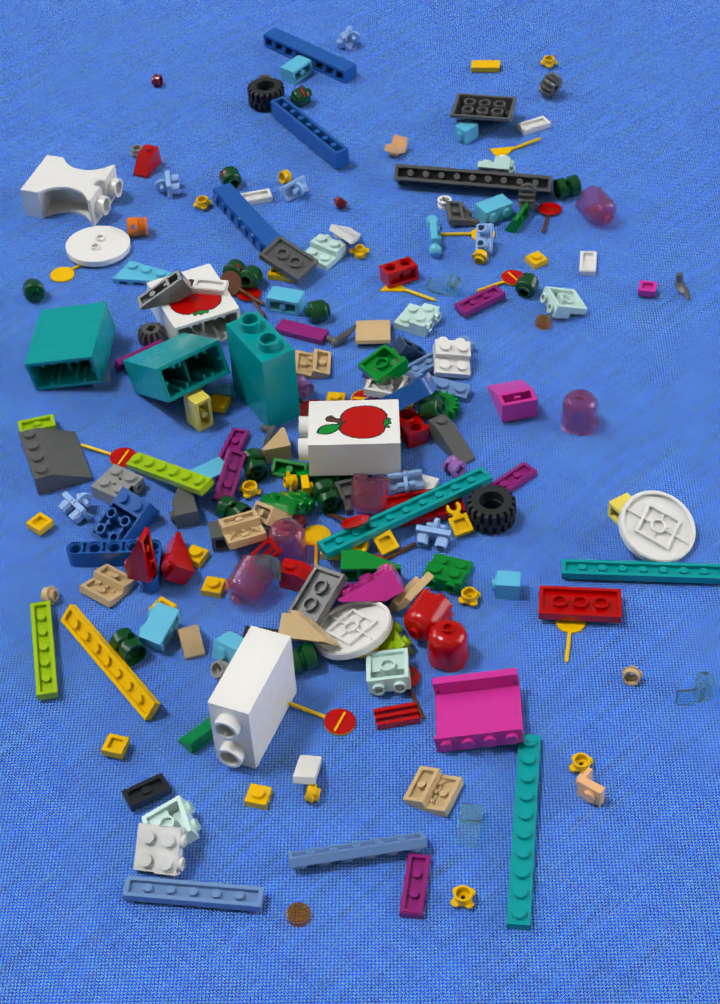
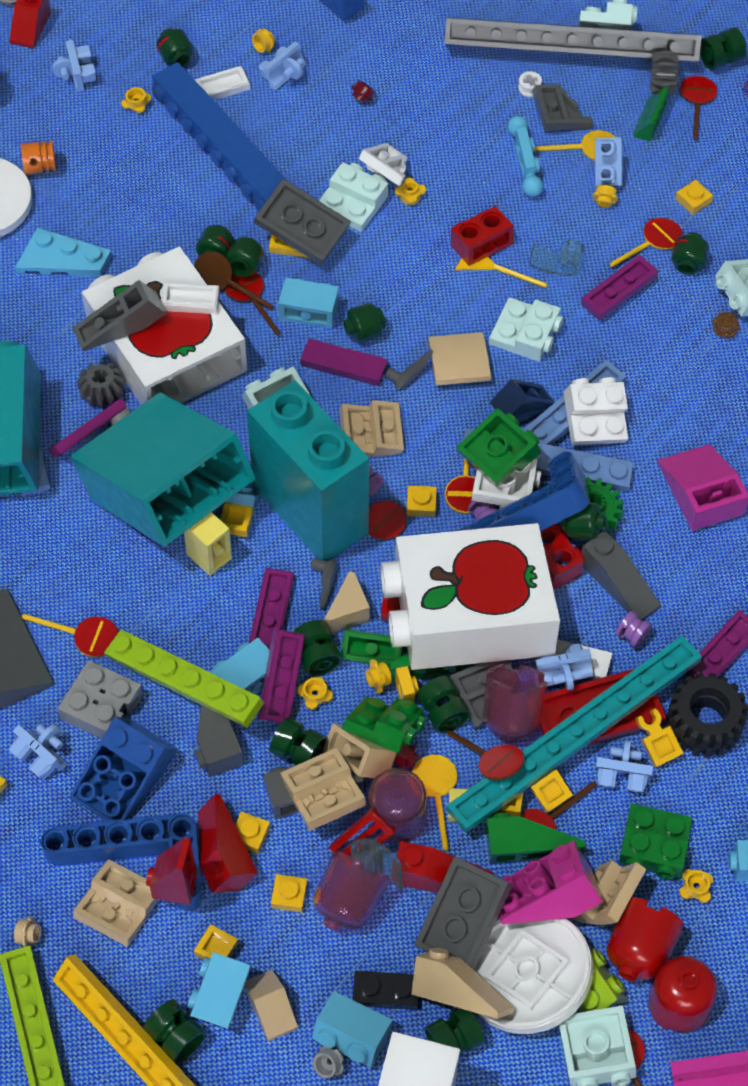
camera: 10 degrees left, 15 degrees up
medium azure brick [475,194,513,224] -> none

